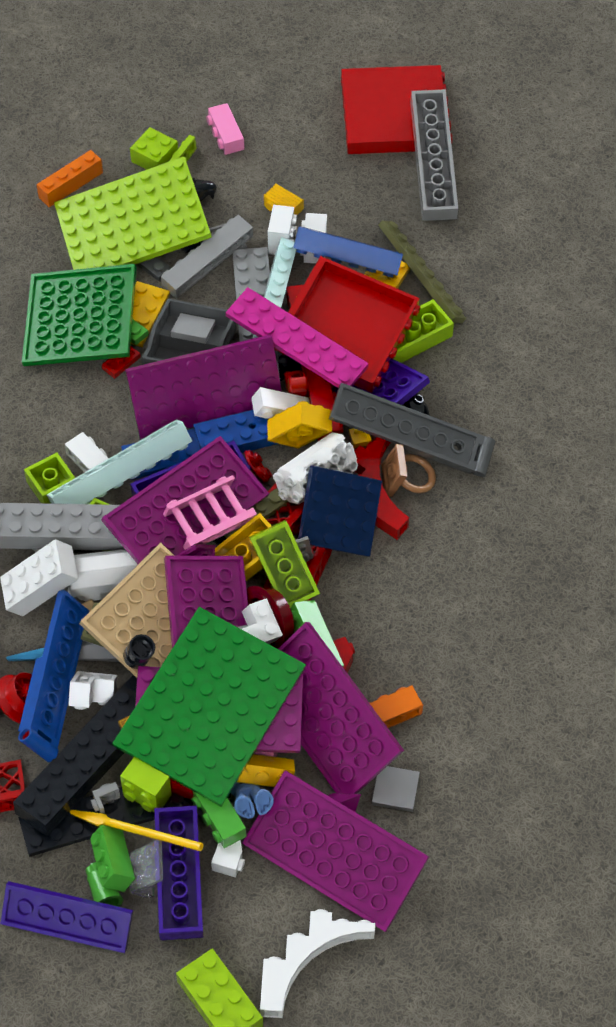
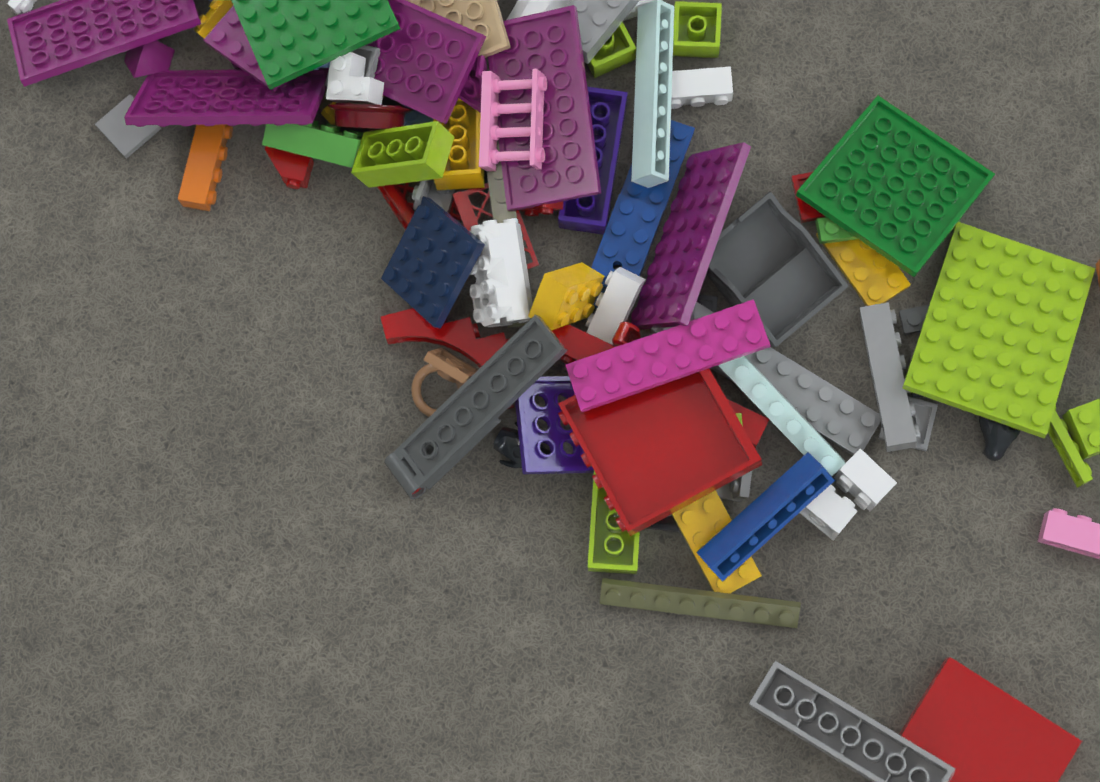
camera: 135 degrees right, 20 degrees up
light grey tile [171,313,215,344] -> none
red dish [244,450,272,482] -> none
yellow brick [264,184,304,215] -> none

